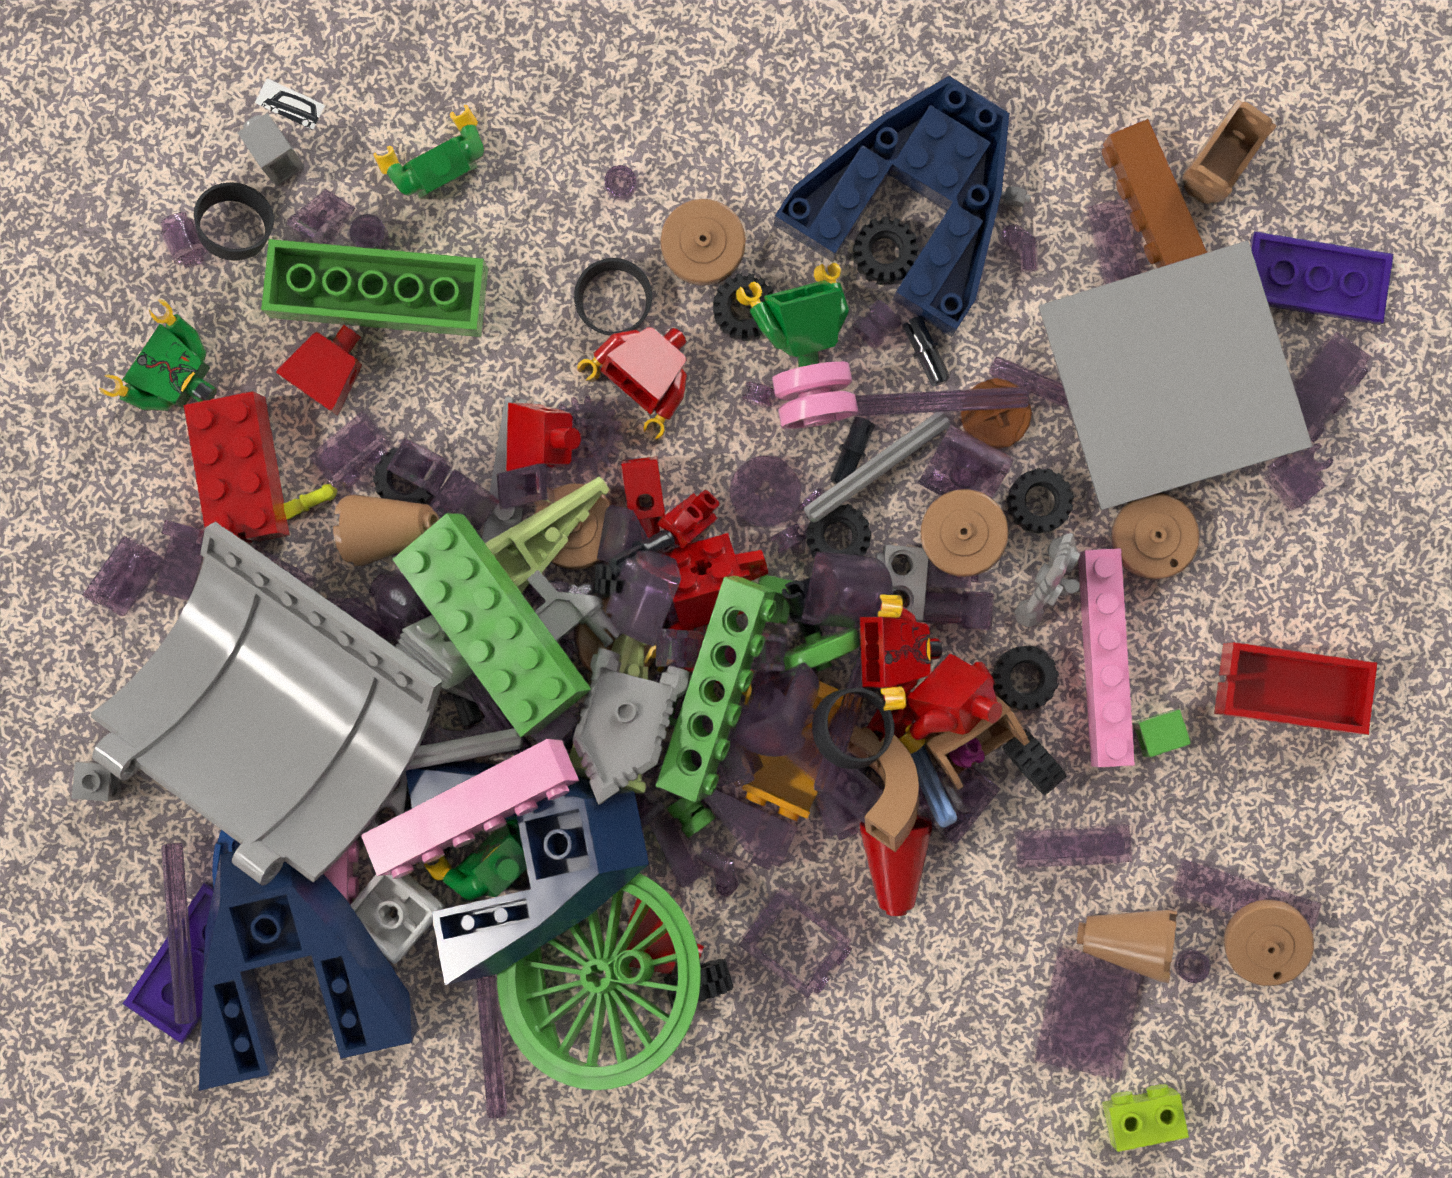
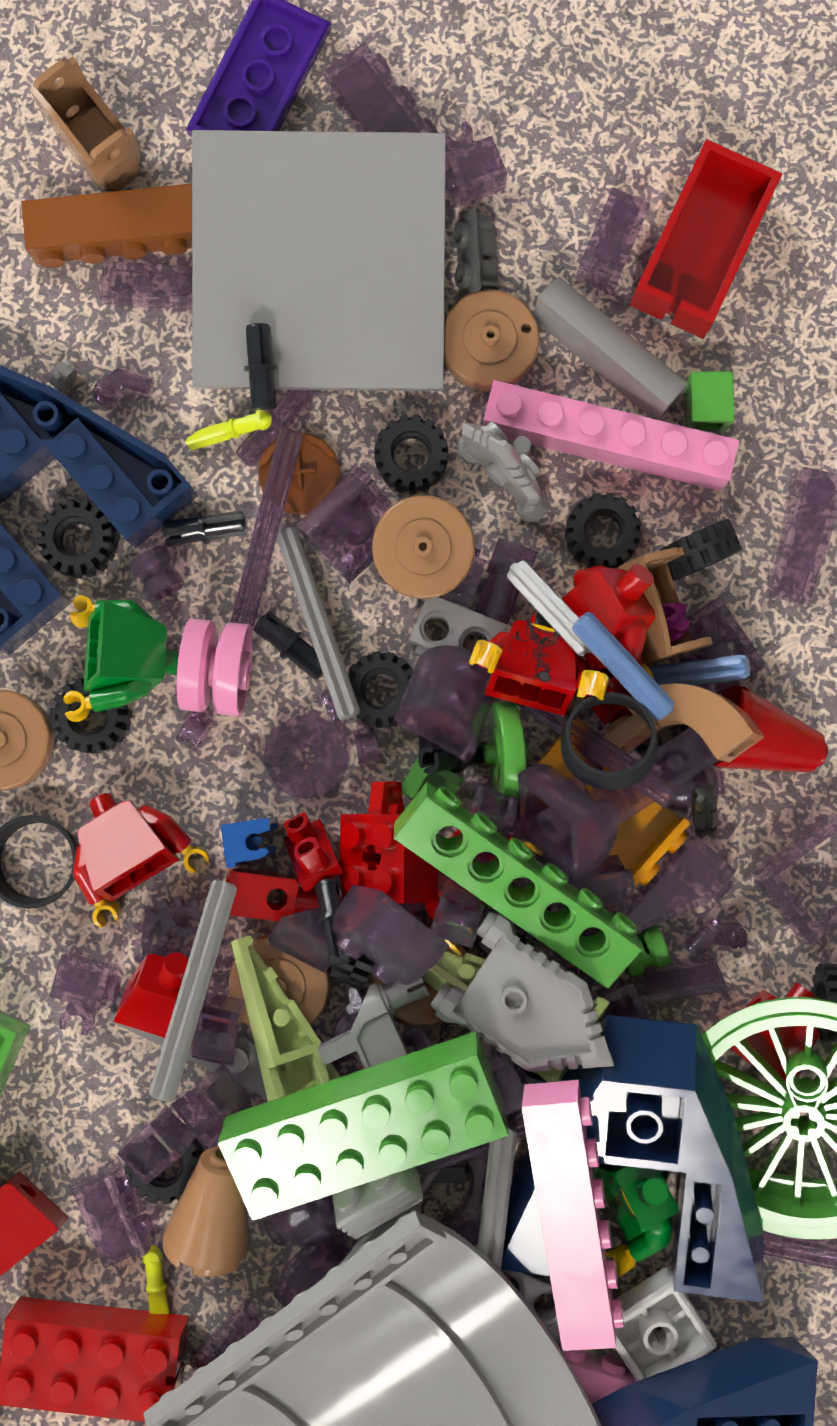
camera: 65 degrees left, 0 degrees up
none -> clear purple brick [49,951,122,1036]
none -> light grey axle [149,880,237,1102]
none -> neon yellow piece [185,410,273,451]
none -> blue hinge [220,817,278,868]
none -> black axle [244,323,278,410]
none -> dark grey hinge [452,208,499,299]
none -> axle [507,561,591,656]
none -> light grey brick [534,277,688,420]
none -> medium blue axle [572,612,674,721]
none -> clear purple brick [575,187,651,296]
none -> pearl dark grey axle [692,784,717,839]

